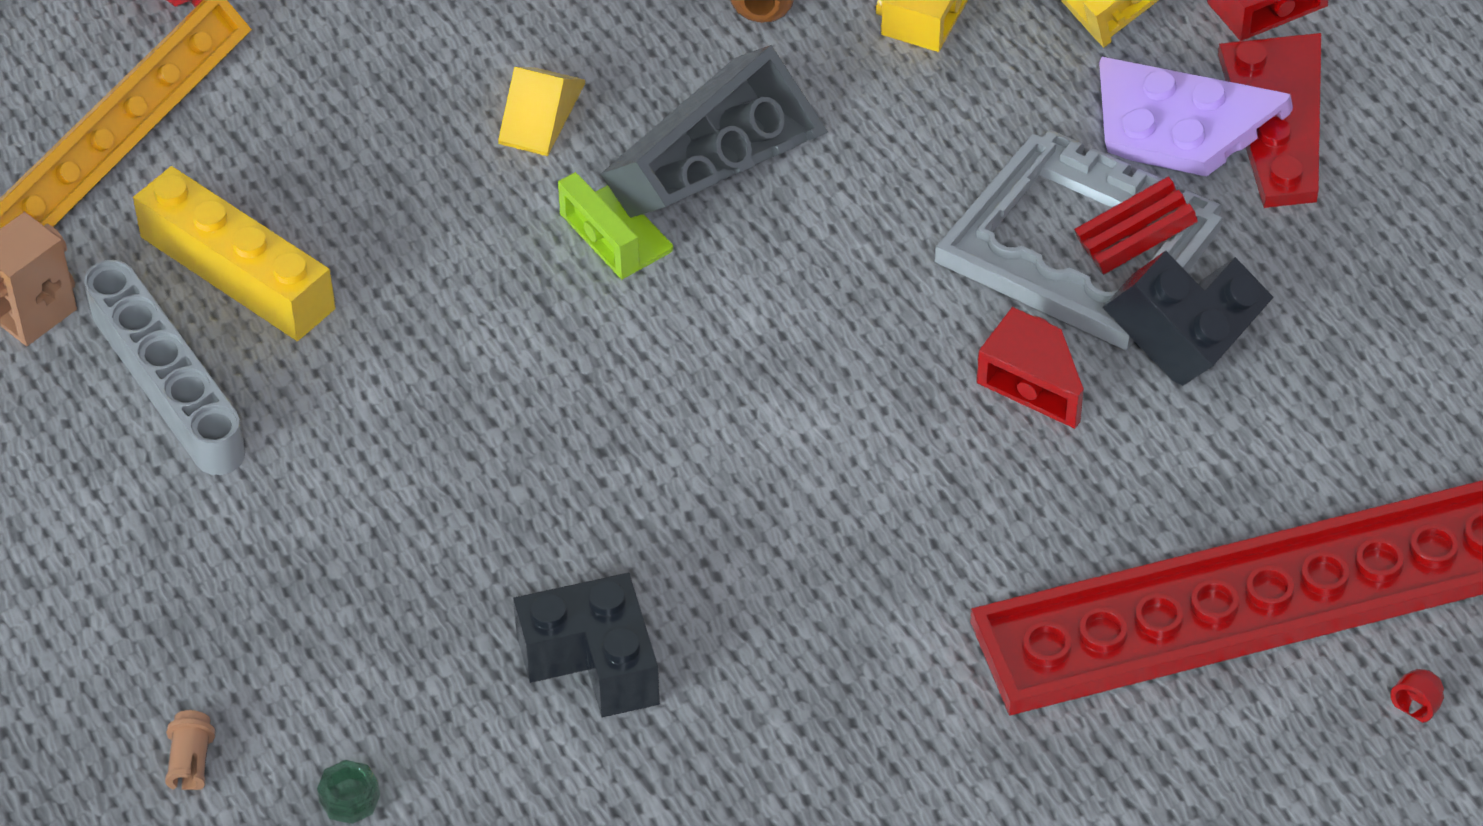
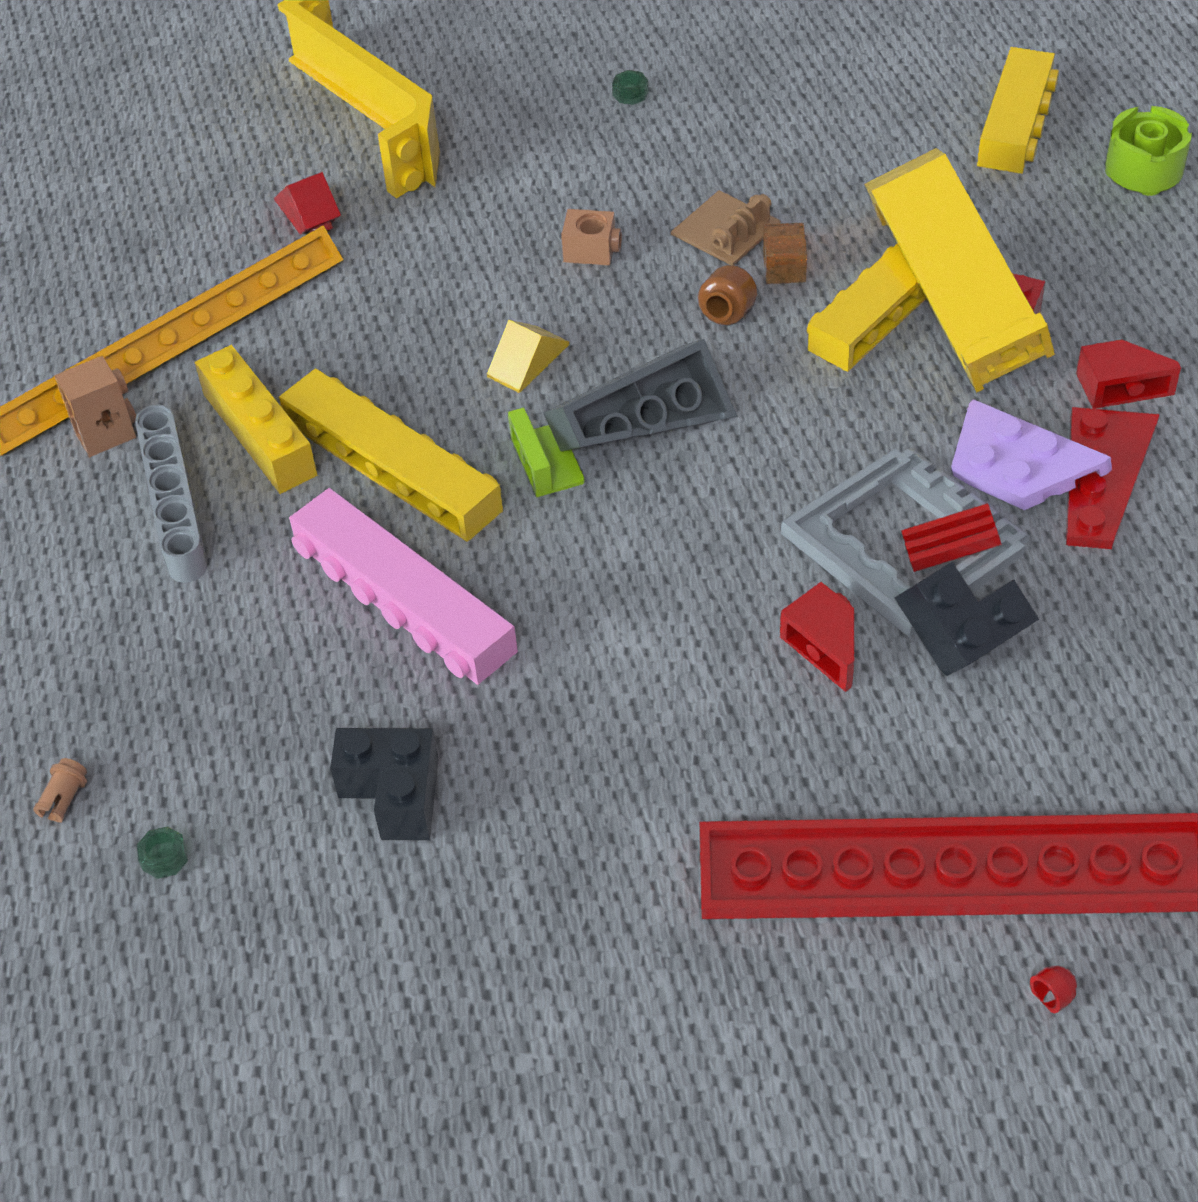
camera: 20 degrees right, 0 degrees up
none -> yellow brick [279,368,503,542]
none -> bright pink brick [289,488,518,685]

